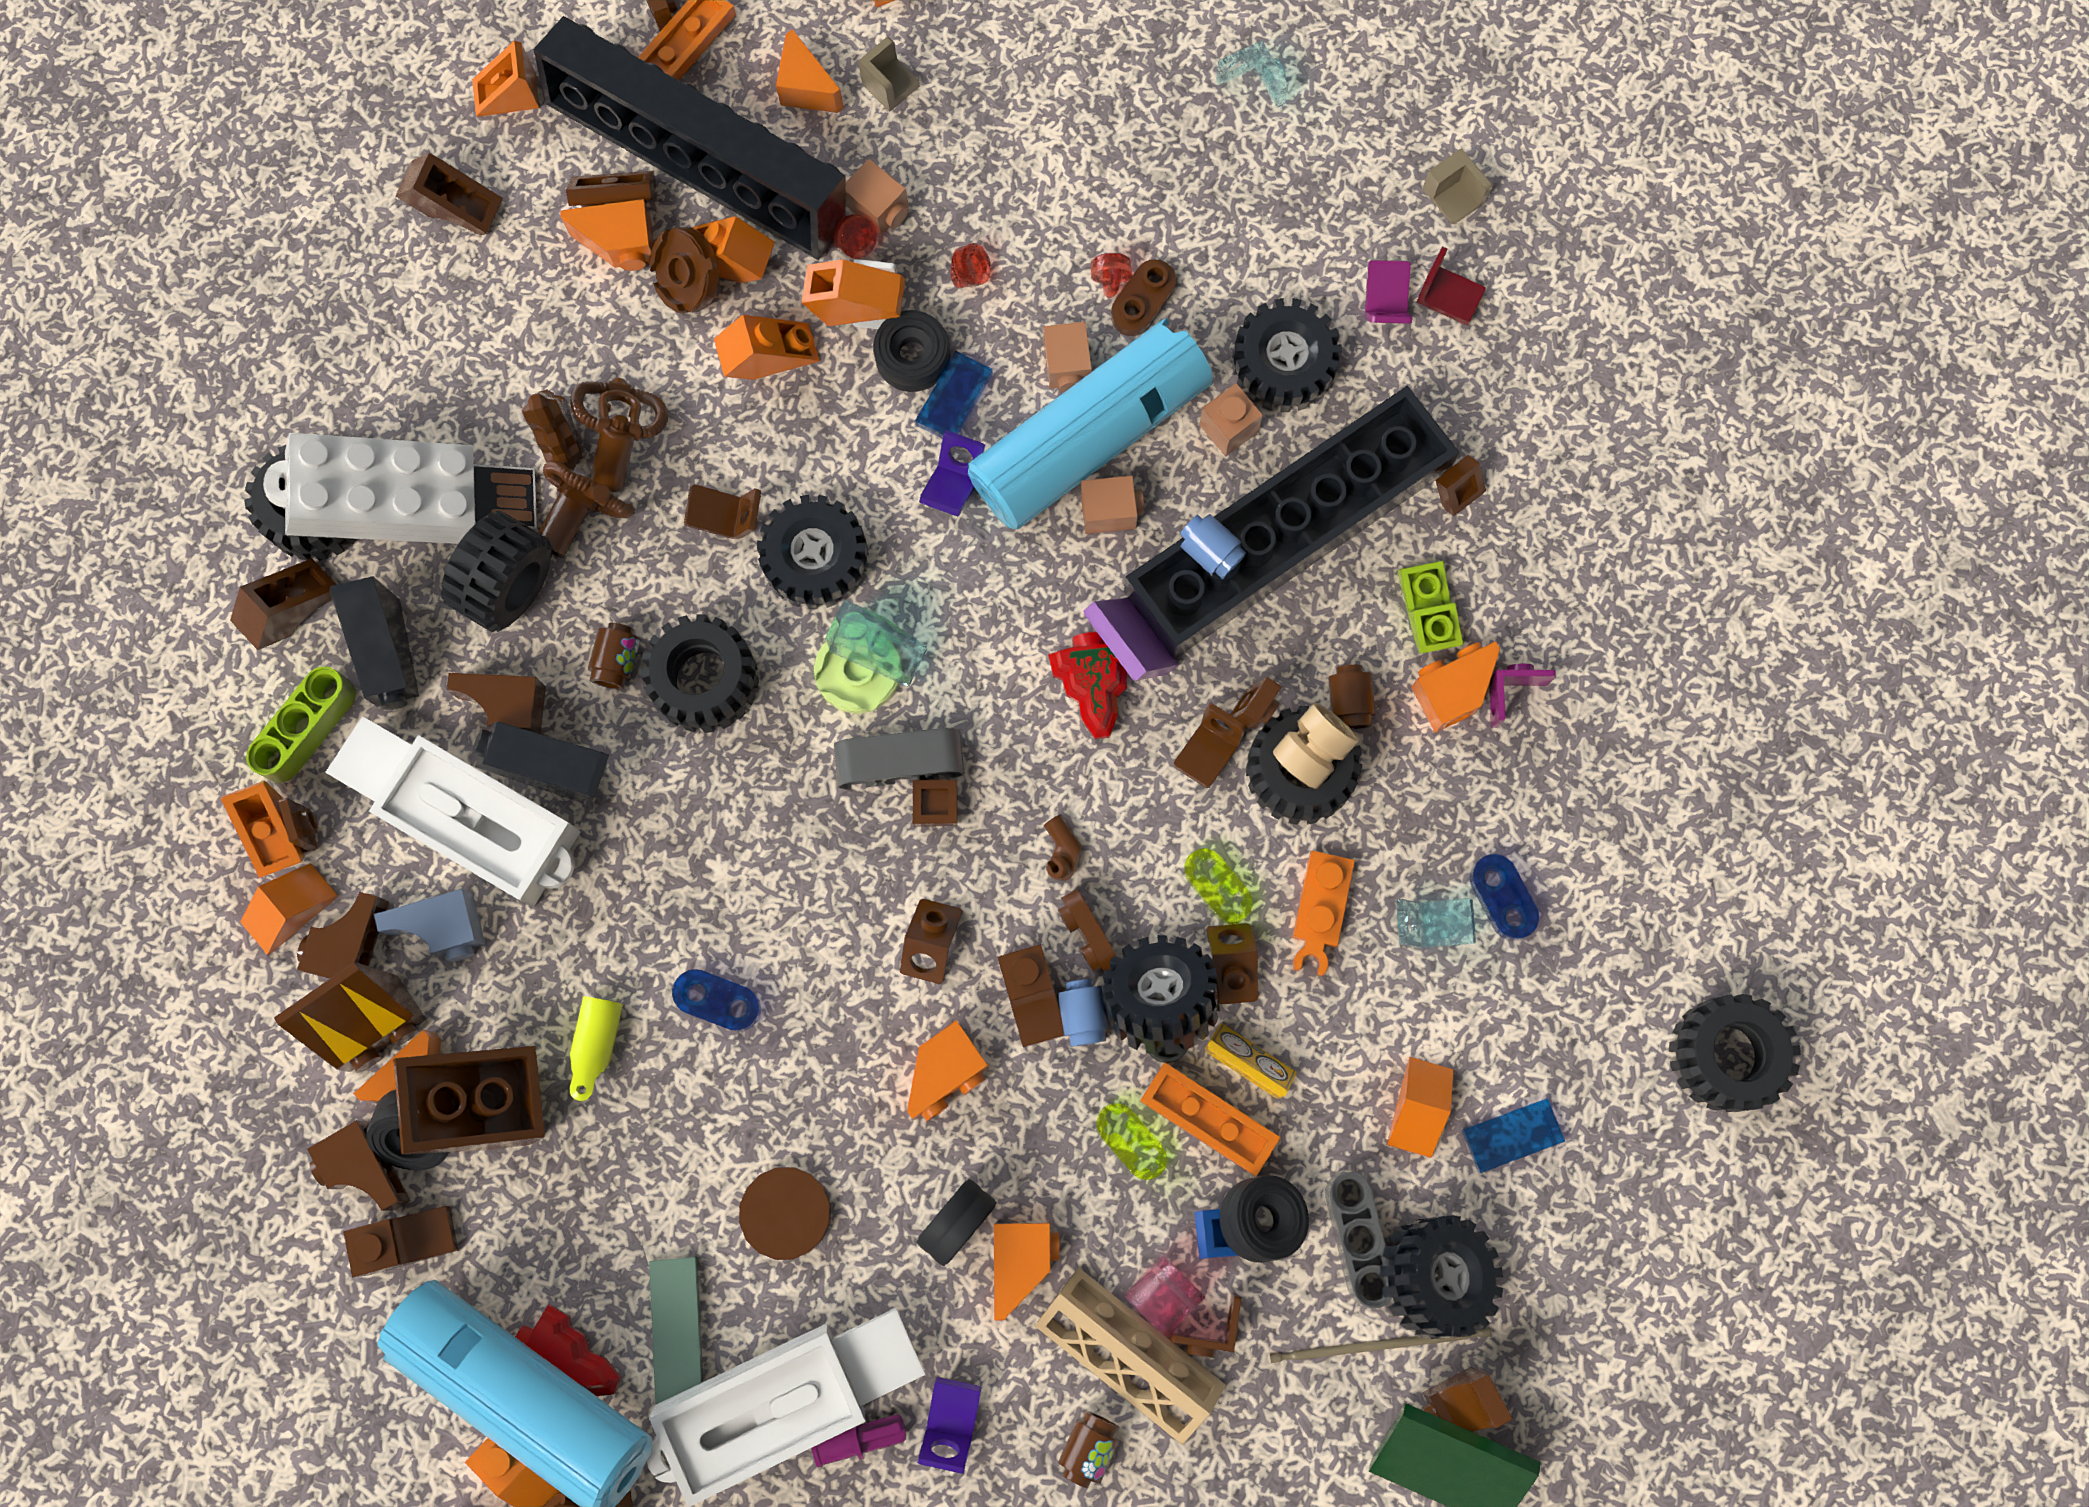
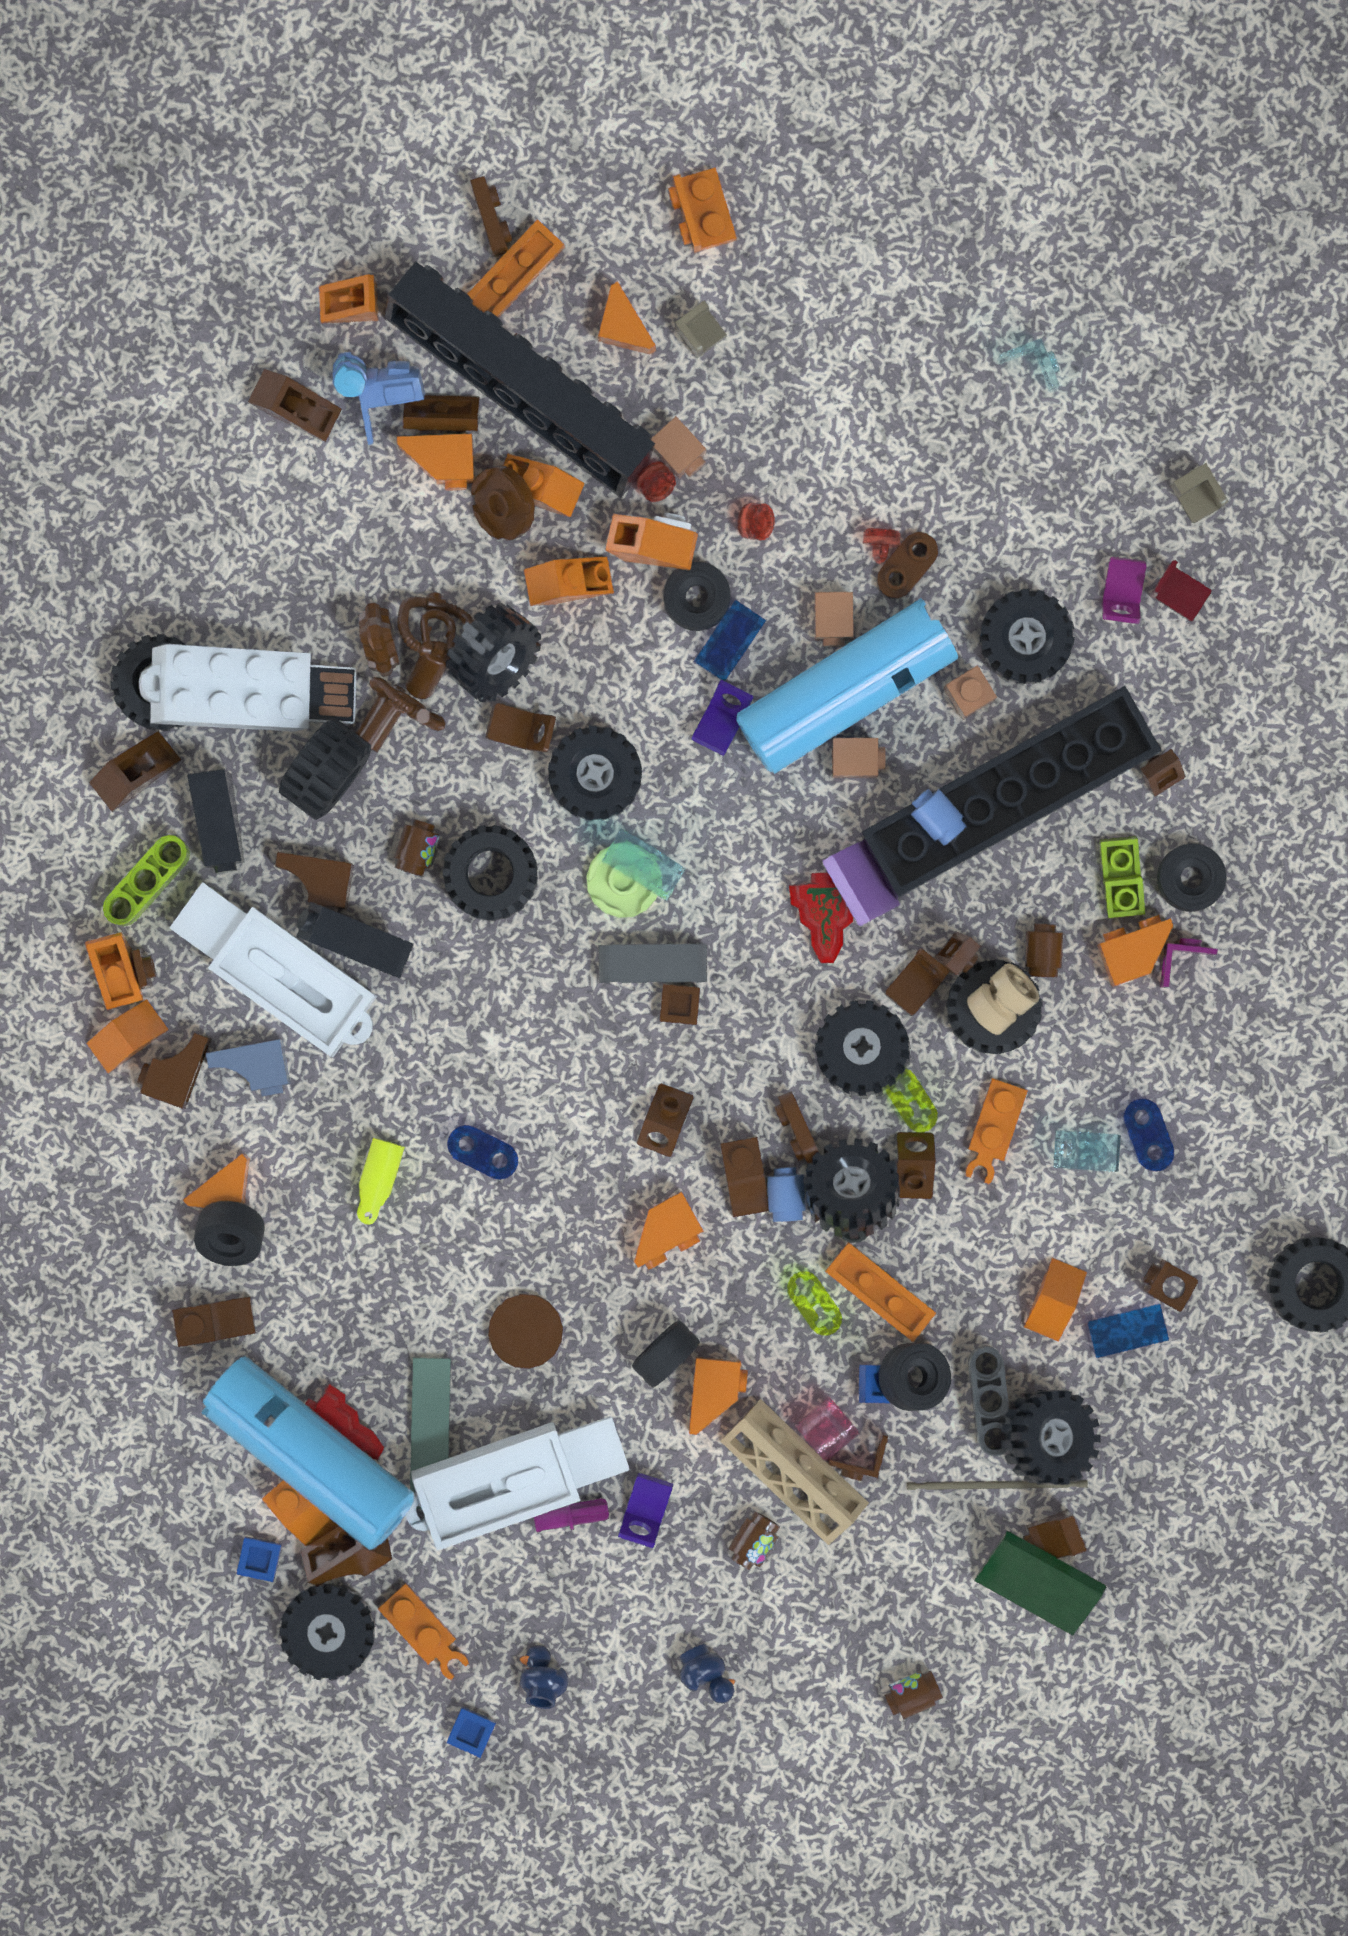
camera: 10 degrees right, 10 degrees up
reddish brown slope [274,962,426,1073] -> none
reddish brown arch [307,1120,411,1211] -> none
reddish brown slope [393,1046,545,1154] -> none
reddish brown arm [1044,814,1083,881] -> none
yellow slope [1204,1023,1296,1099] -> none
none -> medium blue piece [332,351,425,445]
none -> black wheel [446,603,541,702]
none -> black wheel [815,1000,911,1099]
none -> reddish brown bracket [1142,1259,1198,1312]
none -> black tyre [1157,843,1227,912]

